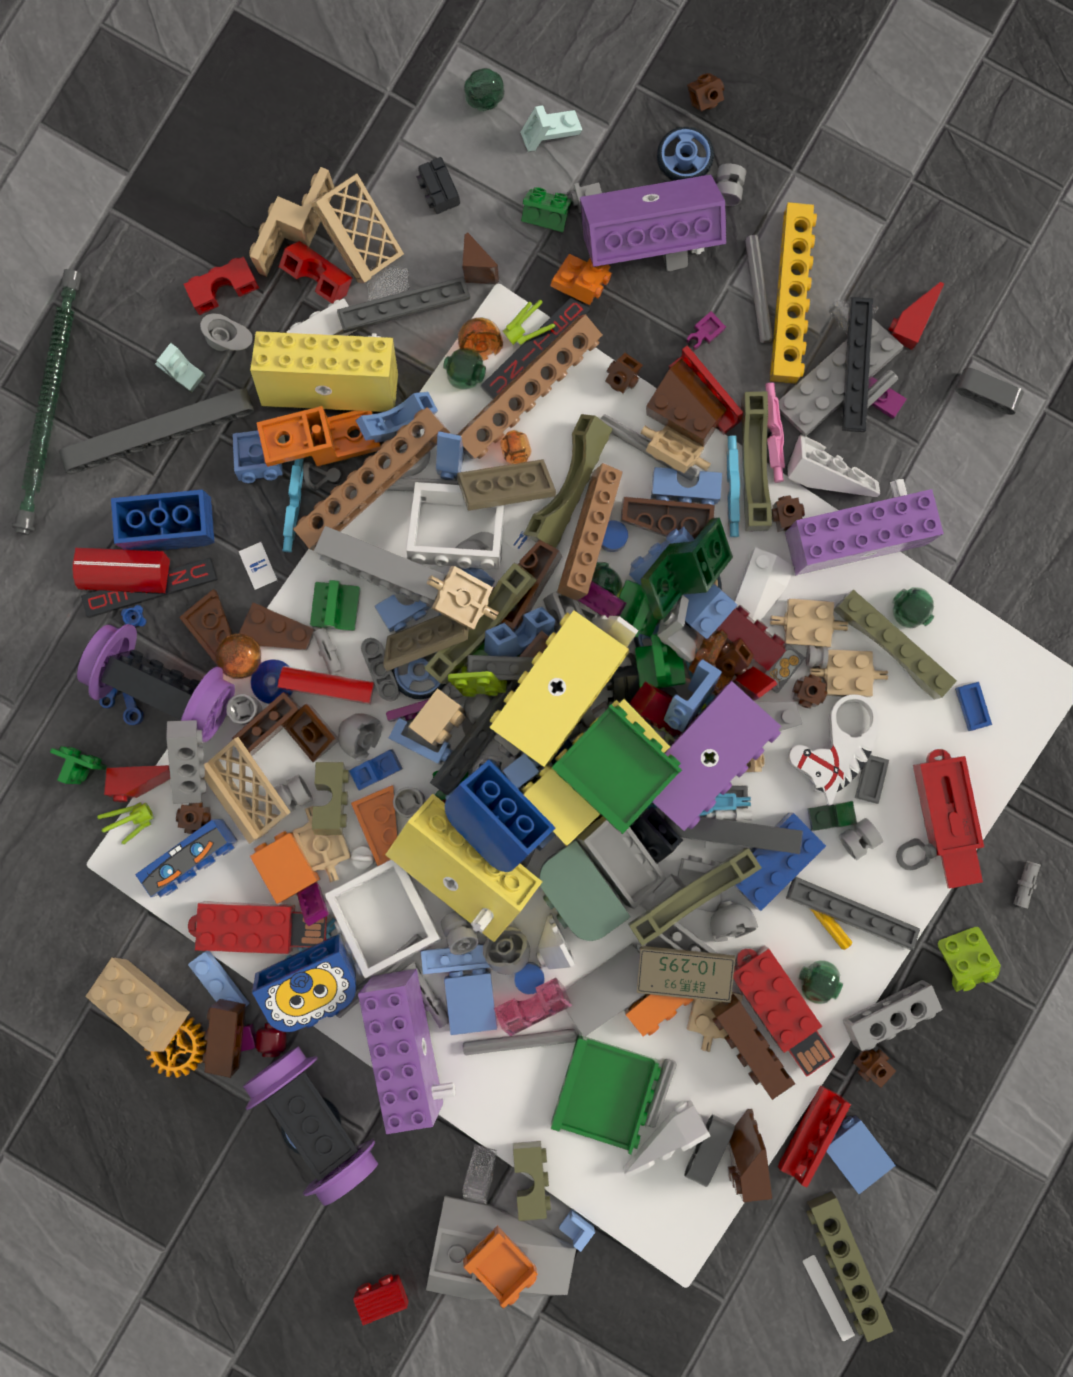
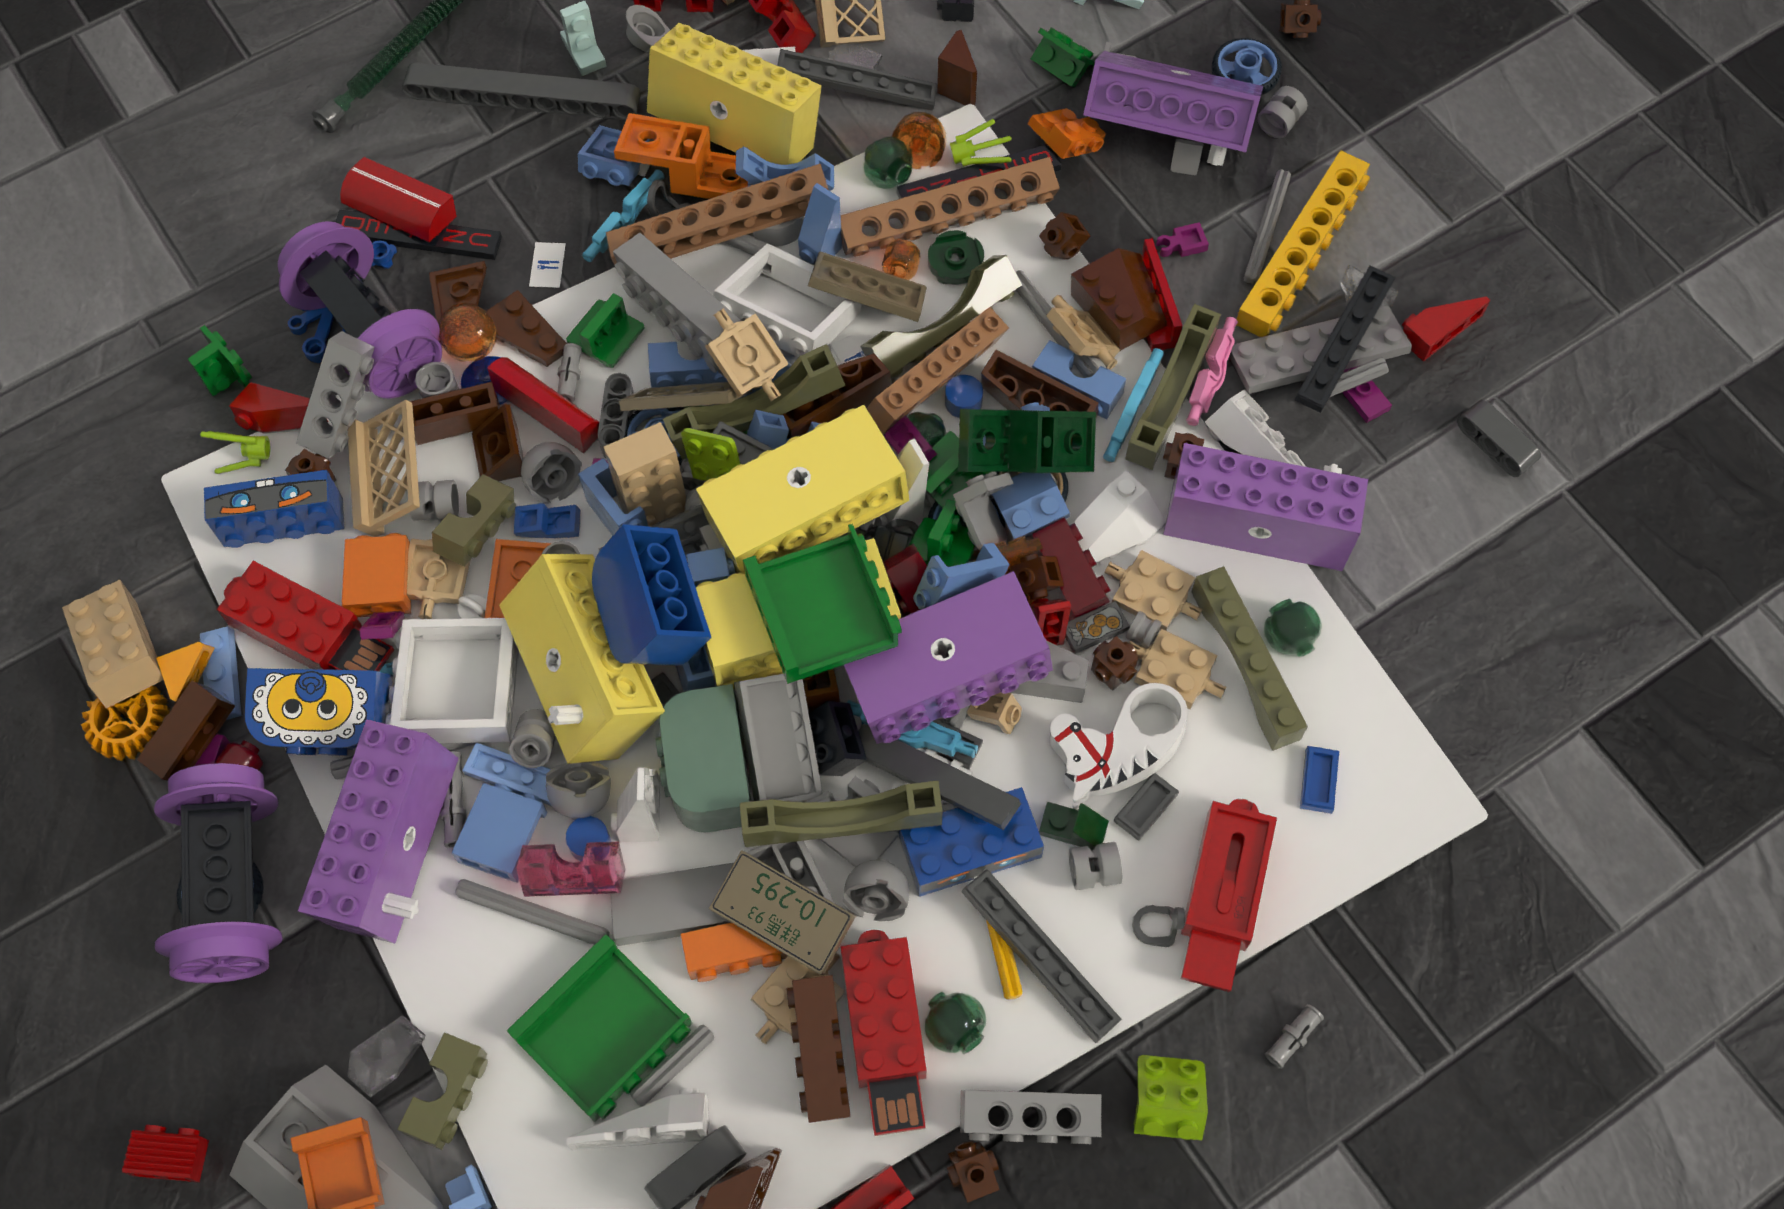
camera: 25 degrees right, 20 degrees down
blue brick [111,490,215,551] -> none
none -> light orange slope [156,642,215,702]
none -> dark green plate [928,230,984,285]

